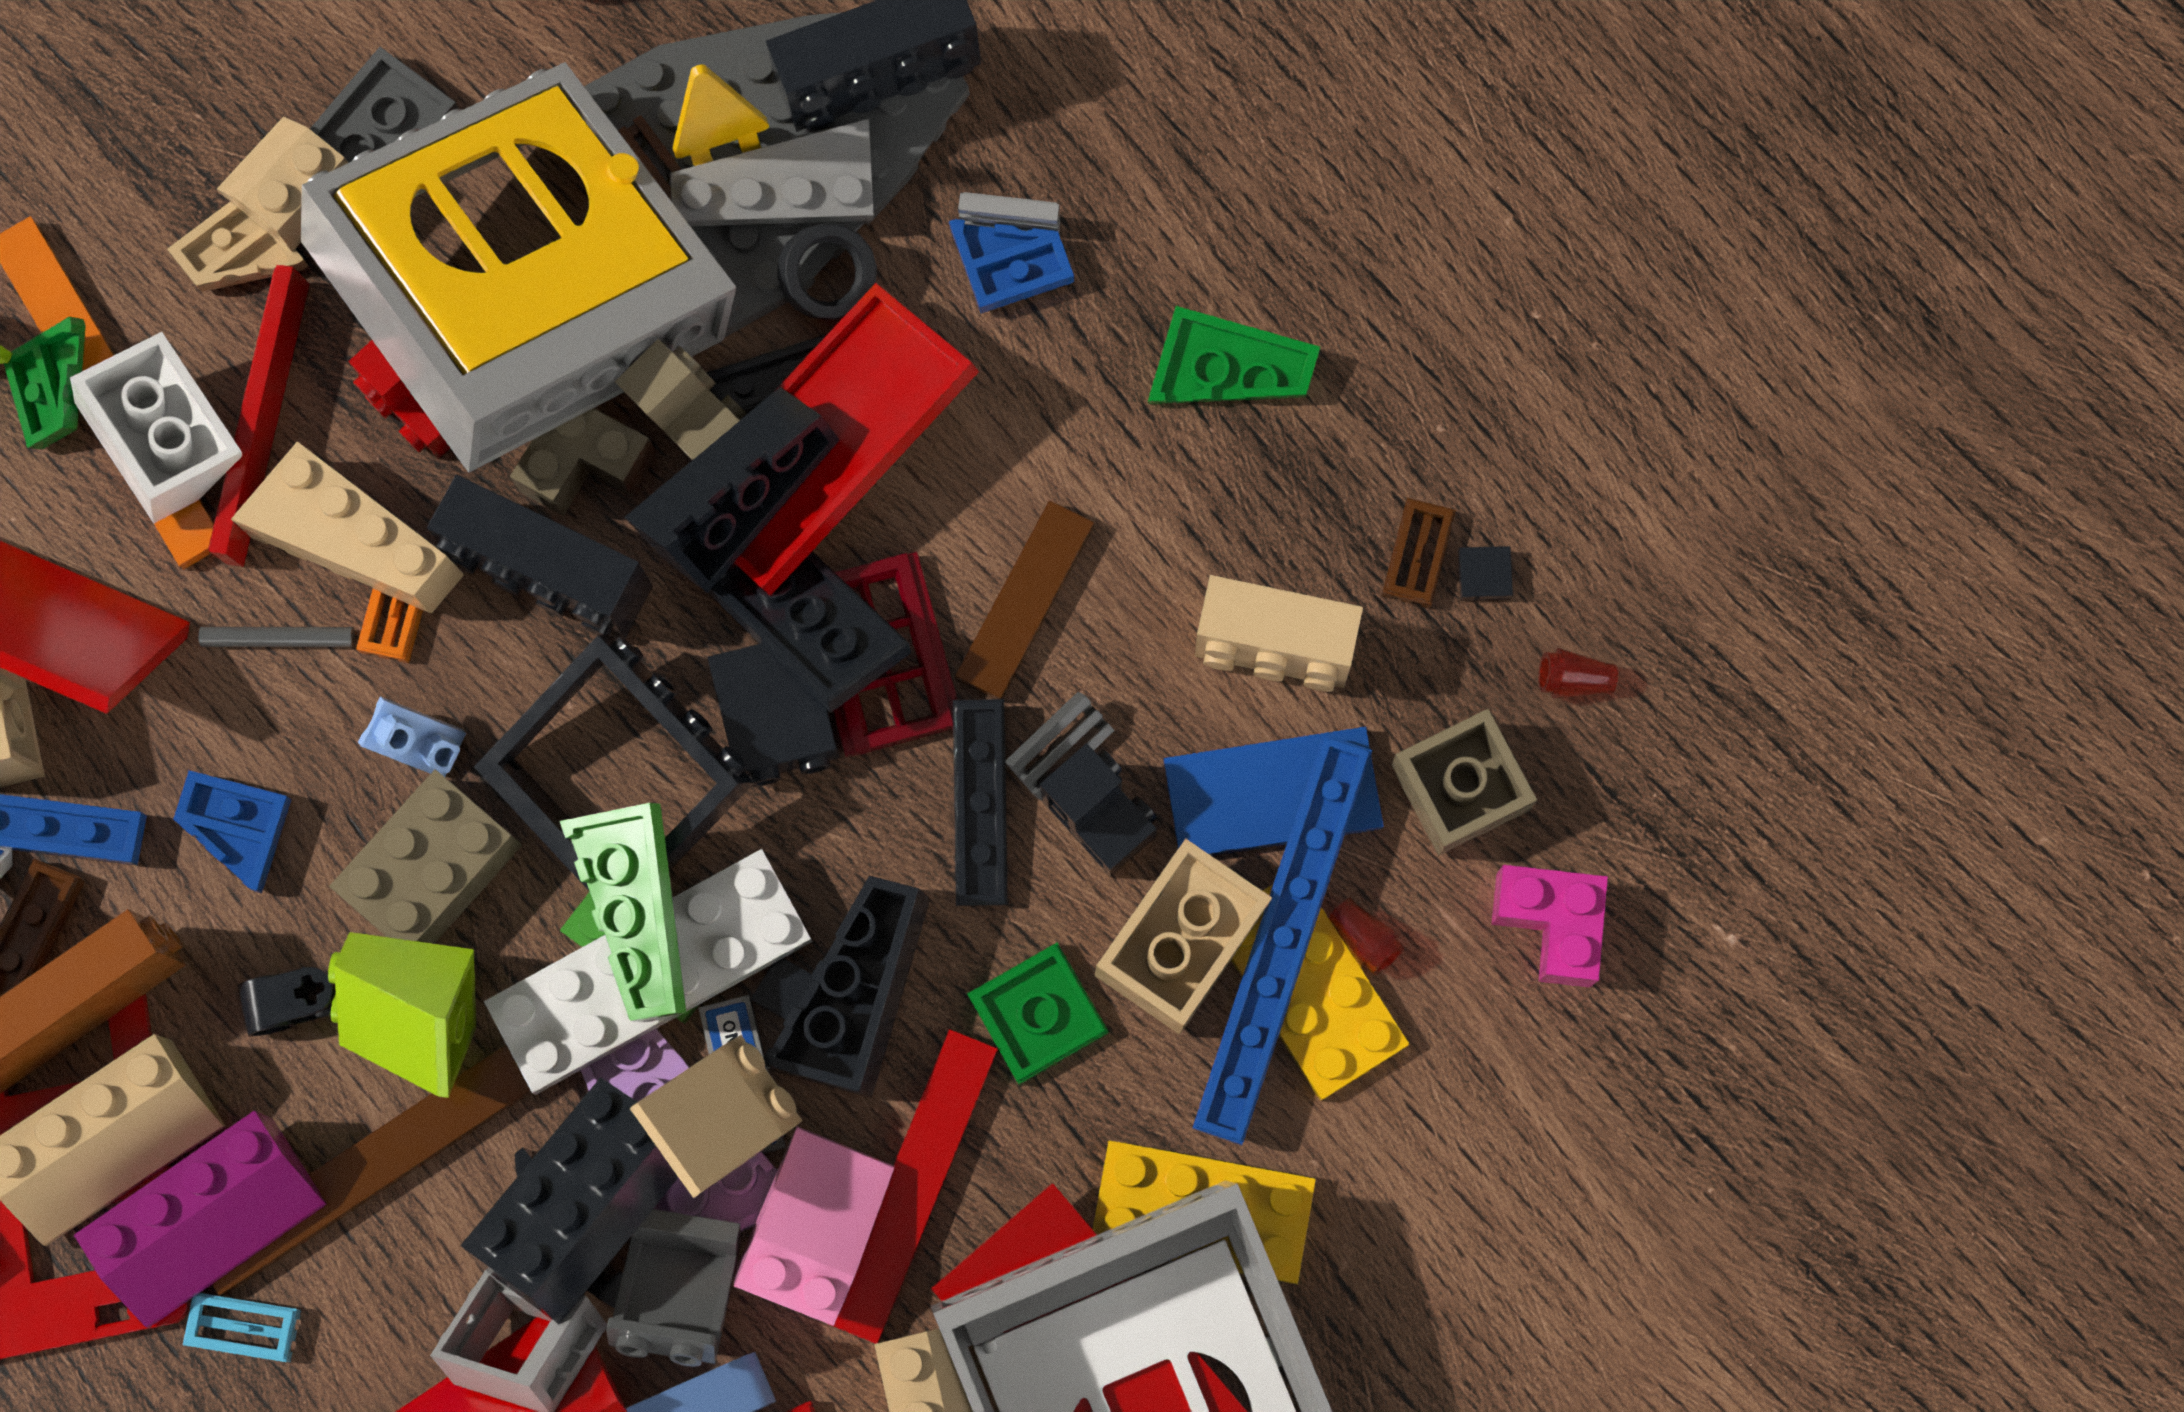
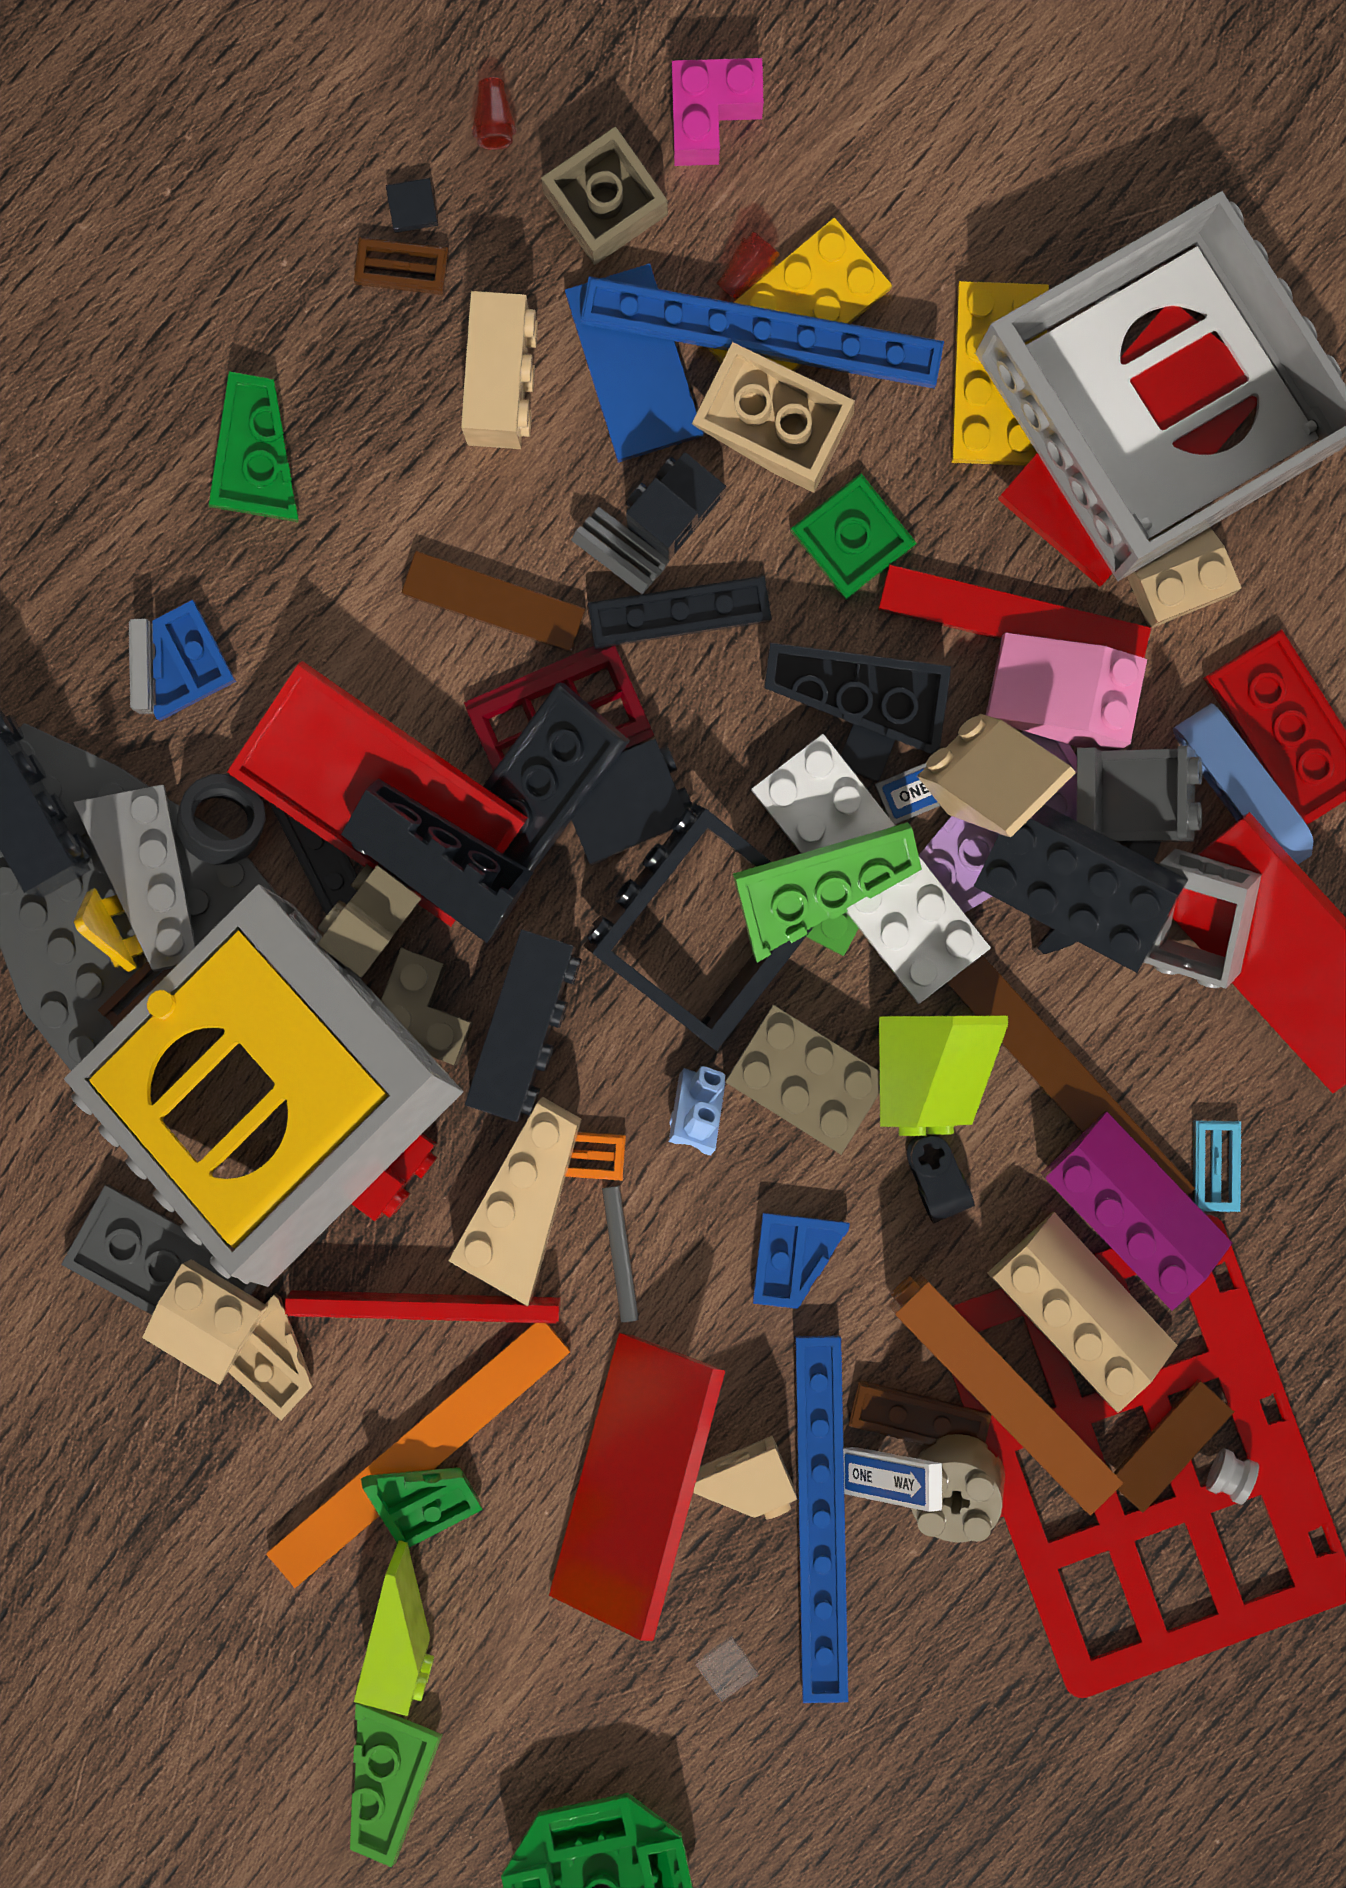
camera: 100 degrees left, 10 degrees up
white slope [70,332,242,523] -> none

